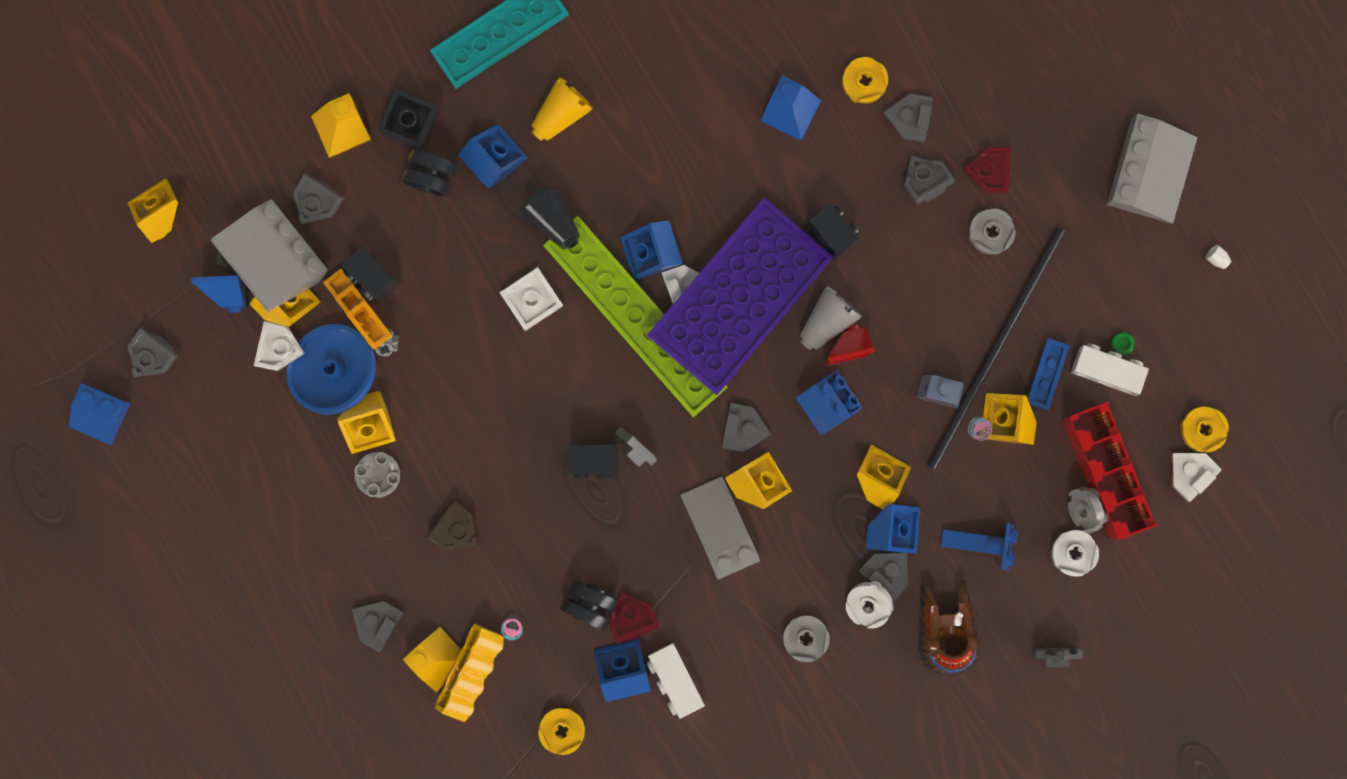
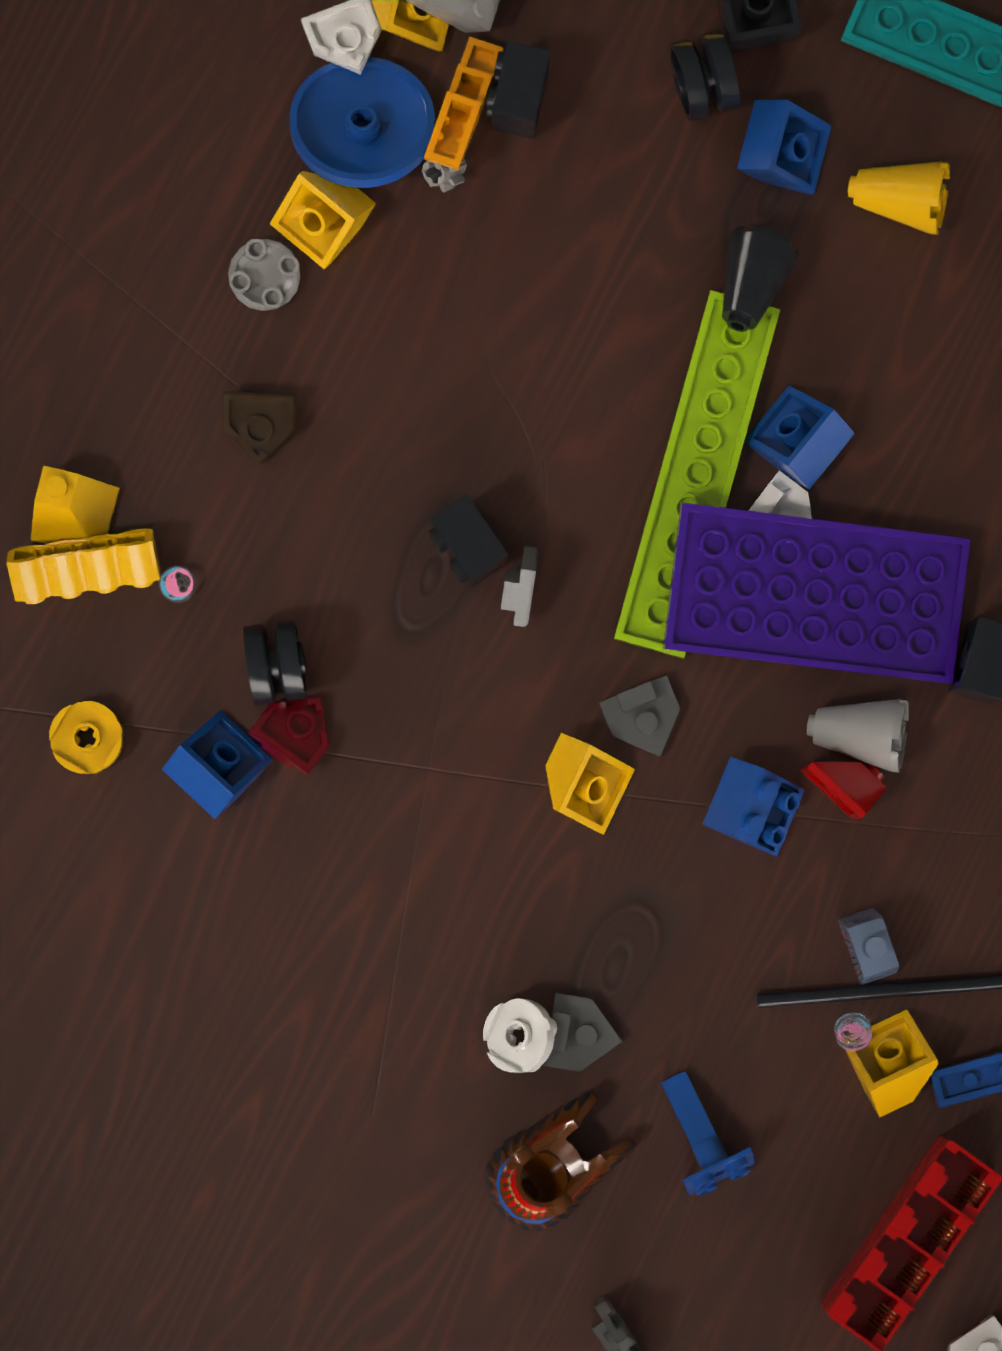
camera: 60 degrees right, 0 degrees up
dark grey plate [352,601,404,653] -> none
white plate [500,268,563,331] -> none
white brick [646,642,705,719] -> none
light grey slope [681,477,760,579] -> none
light grey plate [783,615,830,662] -> none
yellow slope [857,445,911,509] -> none
blue slope [866,504,920,554] -> none
white plate [1051,530,1099,576] -> none
light grey plate [1068,487,1108,533] -> none

